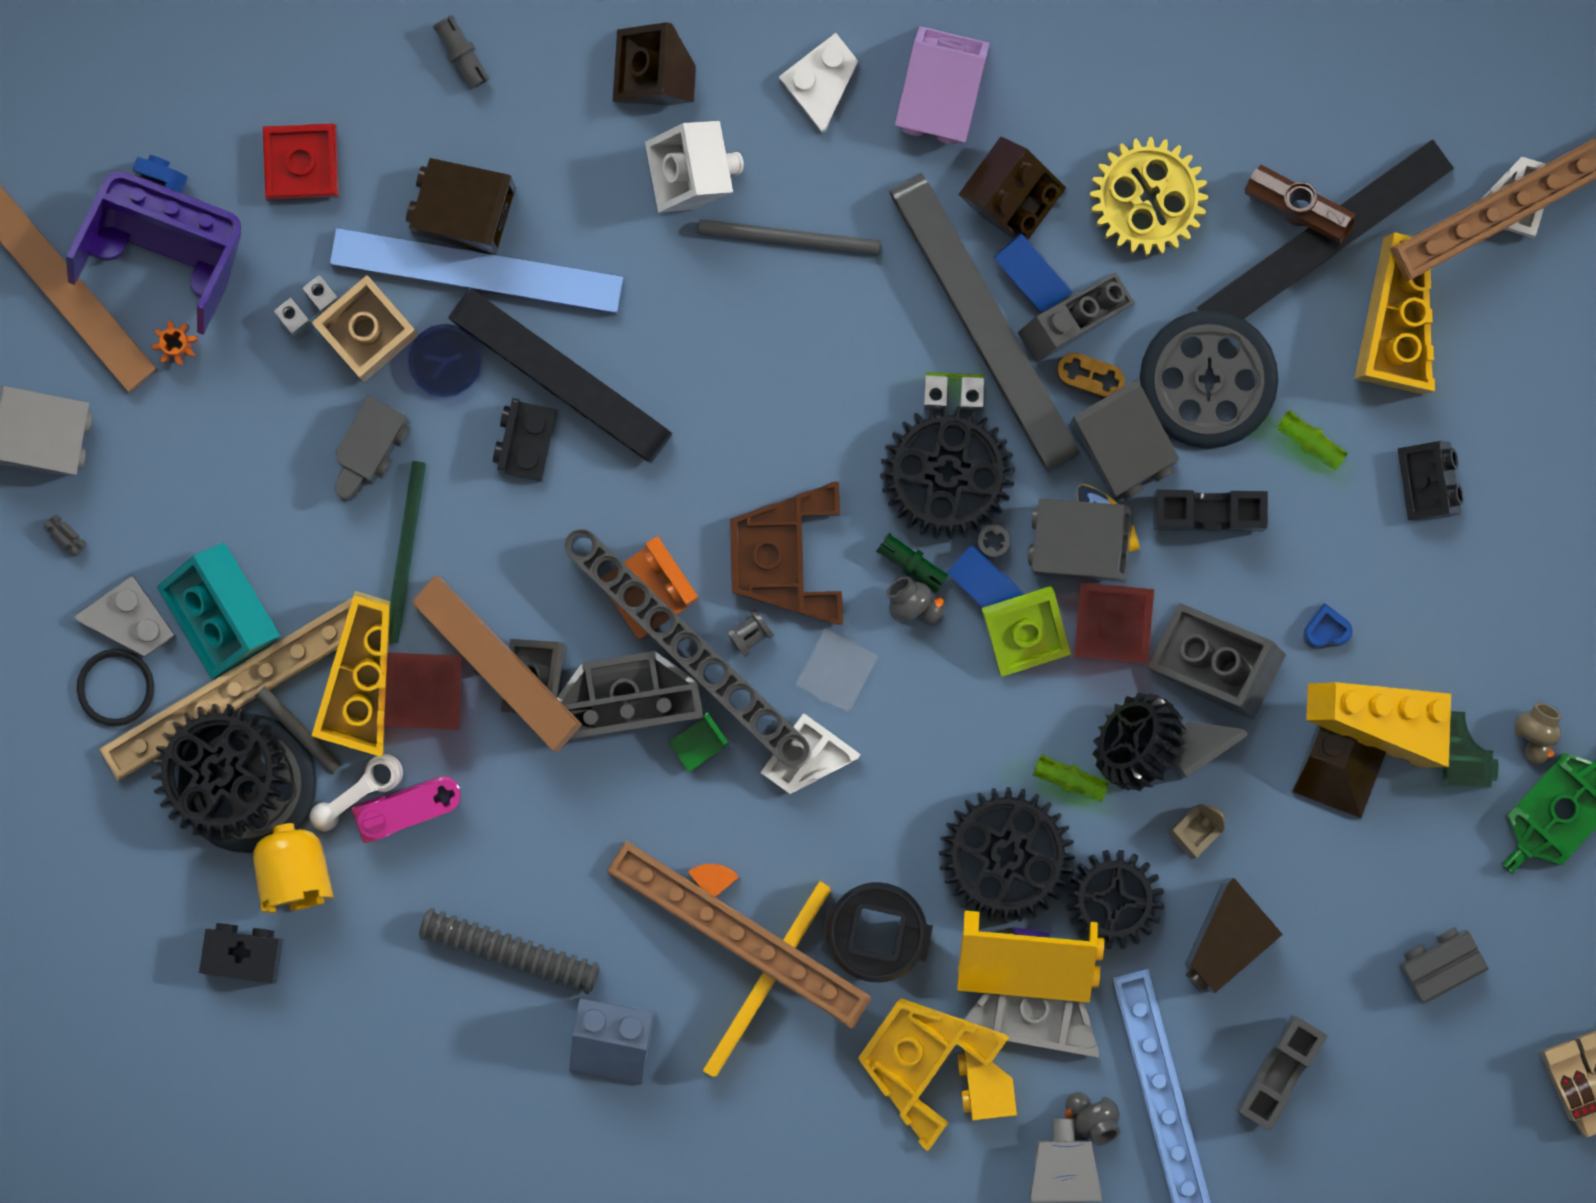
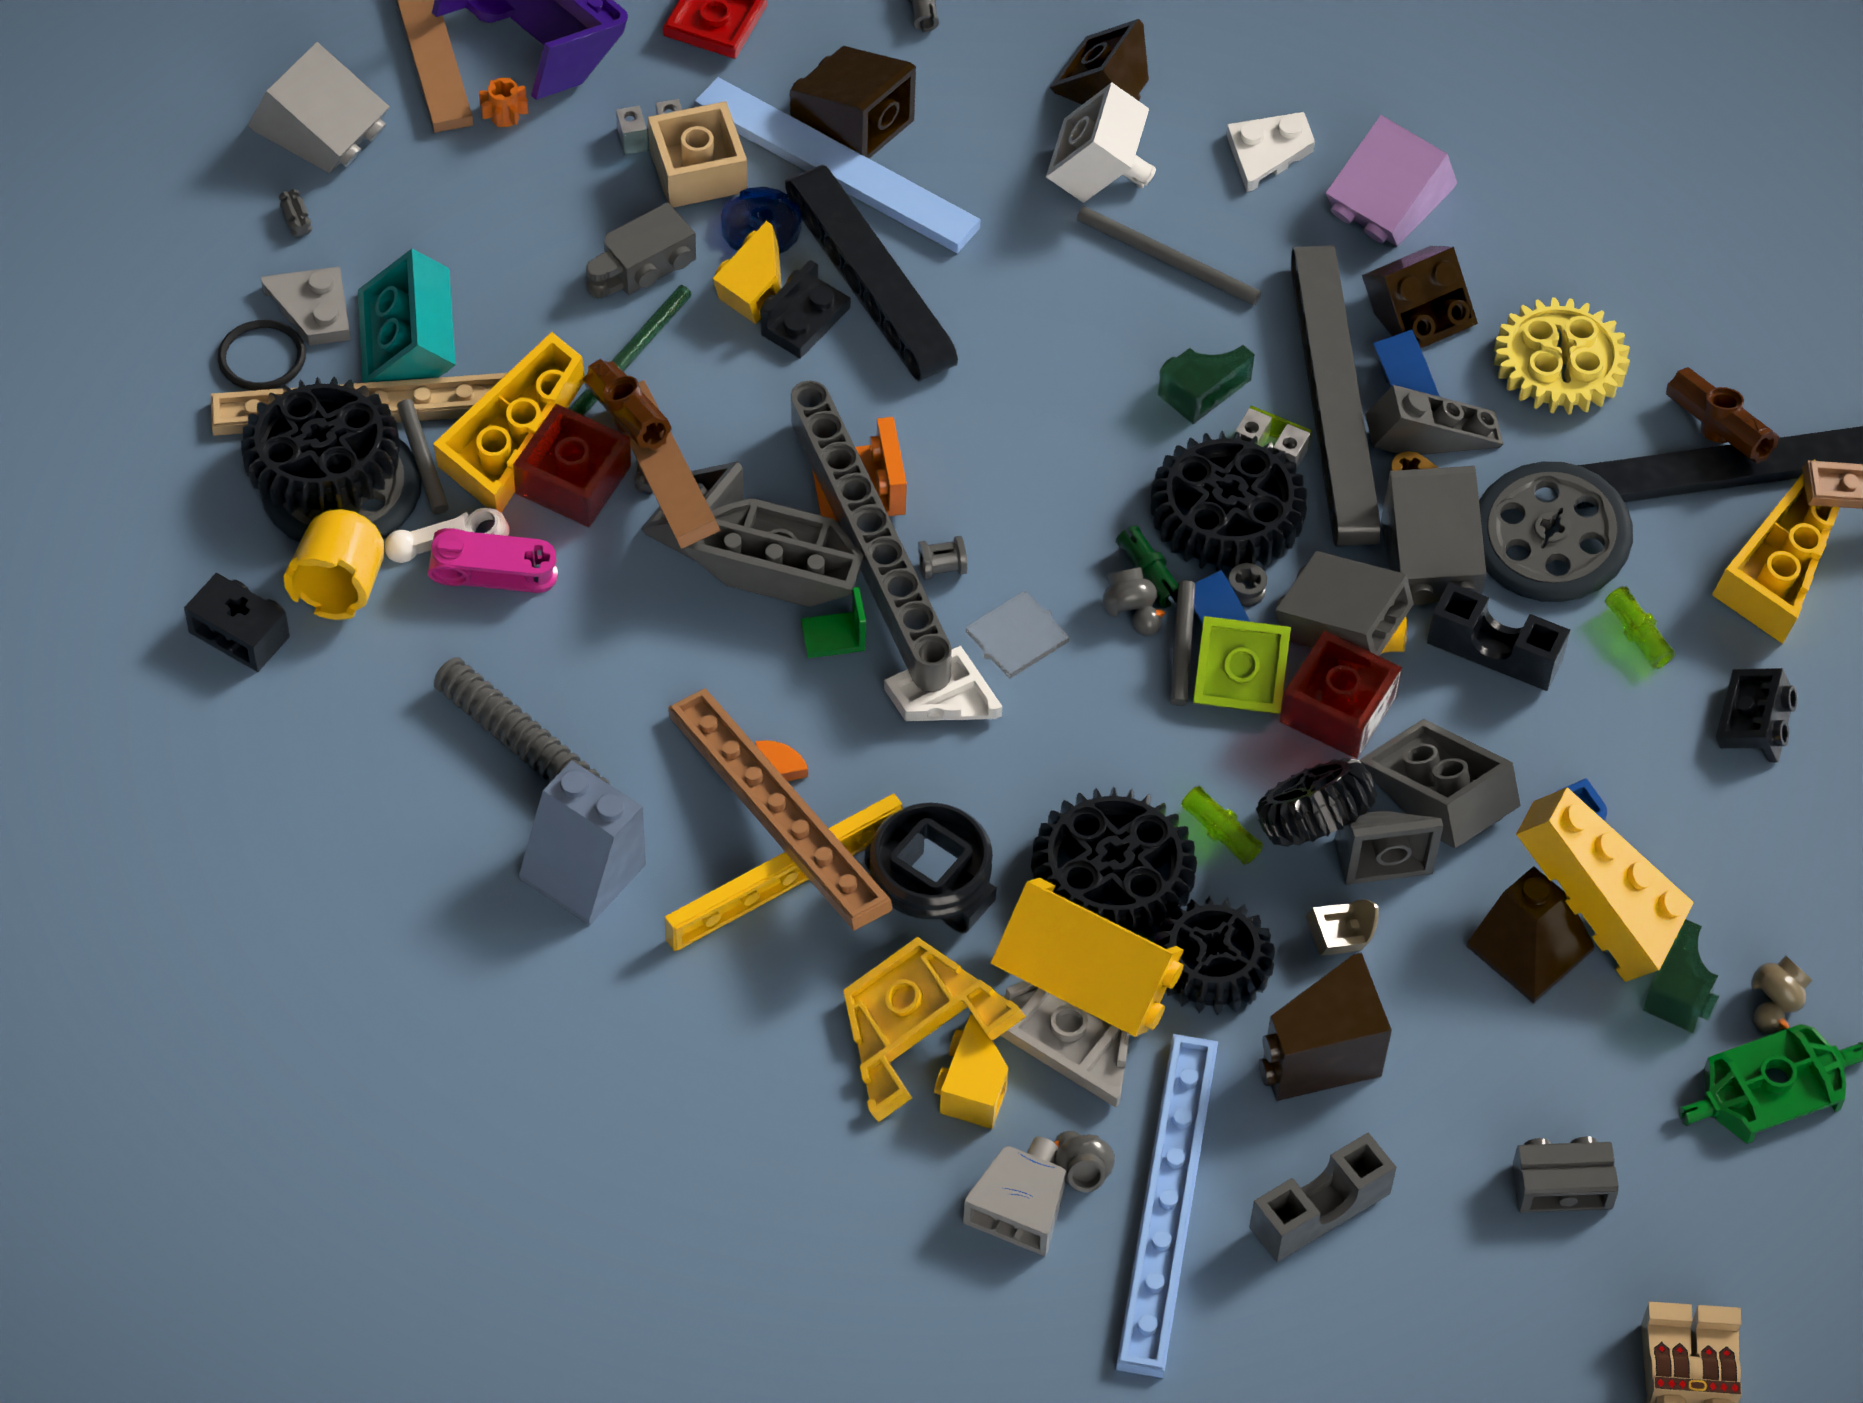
camera: 20 degrees right, 30 degrees down
reddish brown wing [730,482,843,625] -> none
none -> reddish brown piece [583,359,672,450]
none -> yellow slope [712,221,782,324]
none -> clear green arch [1158,345,1255,425]
none -> dark grey bar [1170,580,1196,706]

